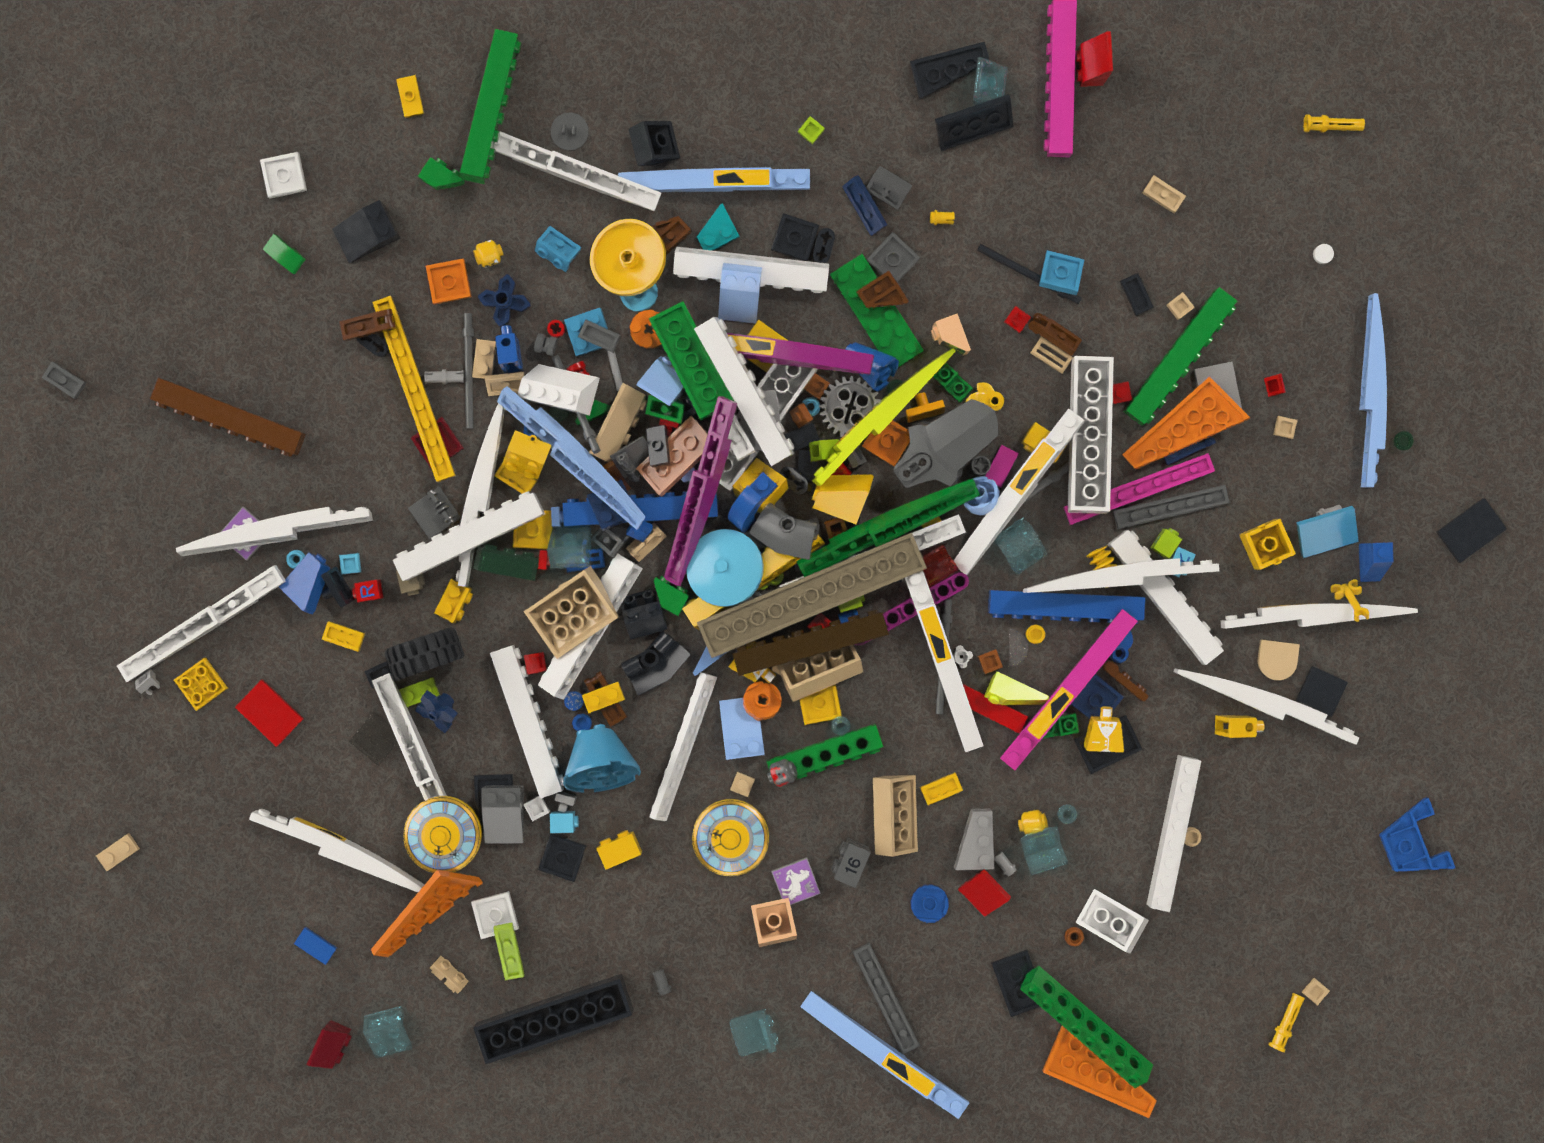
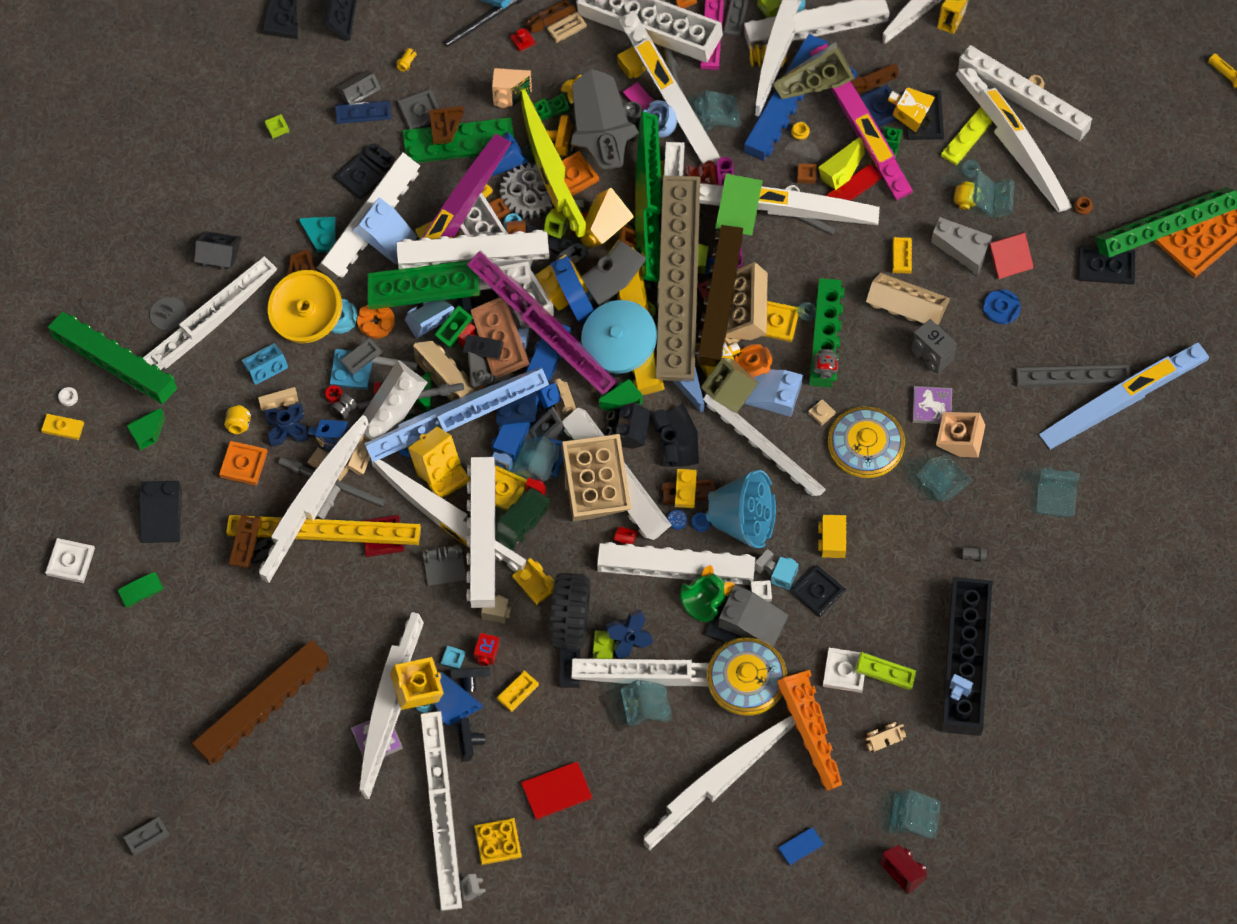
camera: 65 degrees left, 25 degrees down
light blue slope [618,168,810,192] -> none
light grey pin [994,851,1017,877] -> none
white slope [1076,889,1149,953] -> none
tan tile [1302,978,1330,1005] -> none
none -> white tile [58,387,78,406]
none -> tan plate [258,387,298,411]
none -> white slope [259,415,369,583]
none -> yellow brick [390,657,444,710]
none -> black tile [457,717,485,762]
none -> clear light blue bracket [621,680,672,726]
none -> green hair [680,565,735,622]
none -> olive slope [701,358,759,413]
none -> bright green tile [715,174,763,236]
none -> olive wedge [773,42,855,99]
none -> clear light blue slope [917,454,973,502]
none -> neon yellow plate [941,107,993,166]
none -> light blue tile [950,674,973,701]
none -> white slope [956,68,1072,212]

